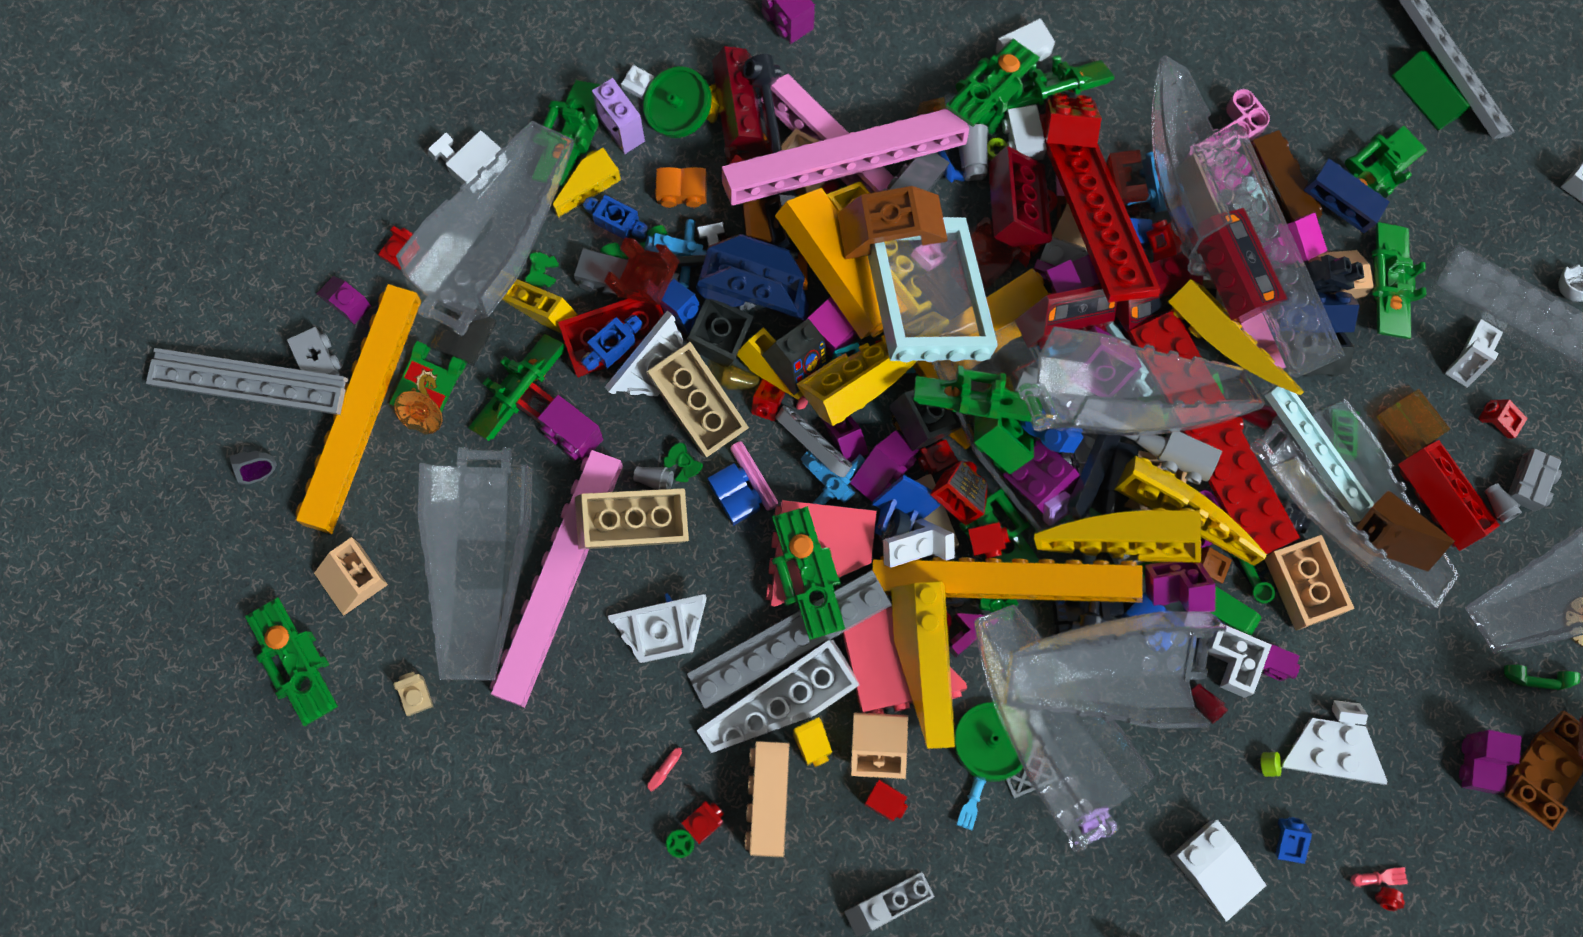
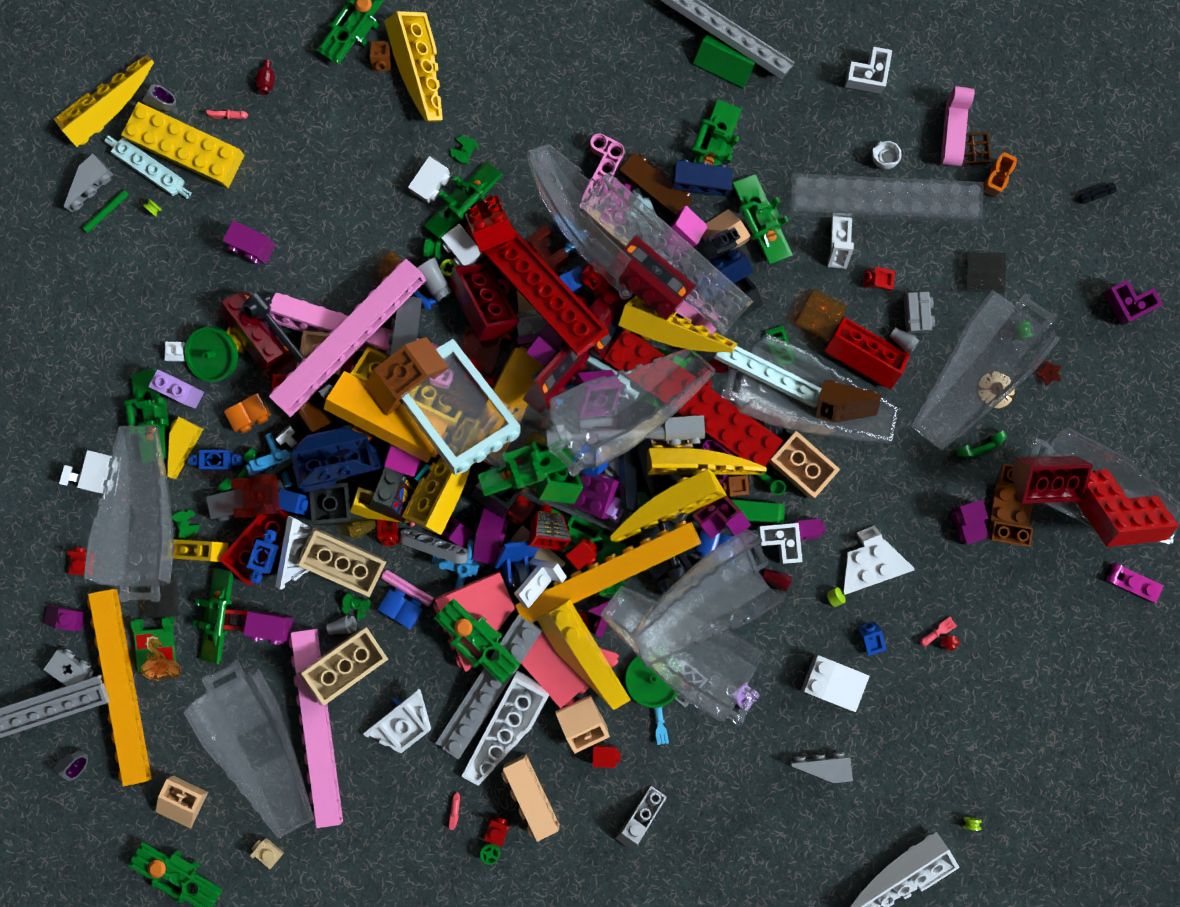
camera: 20 degrees left, 10 degrees up
yellow slope [793,717,832,767] -> none
green piece [946,38,1040,127] -> none
none -> green piece [450,135,479,165]

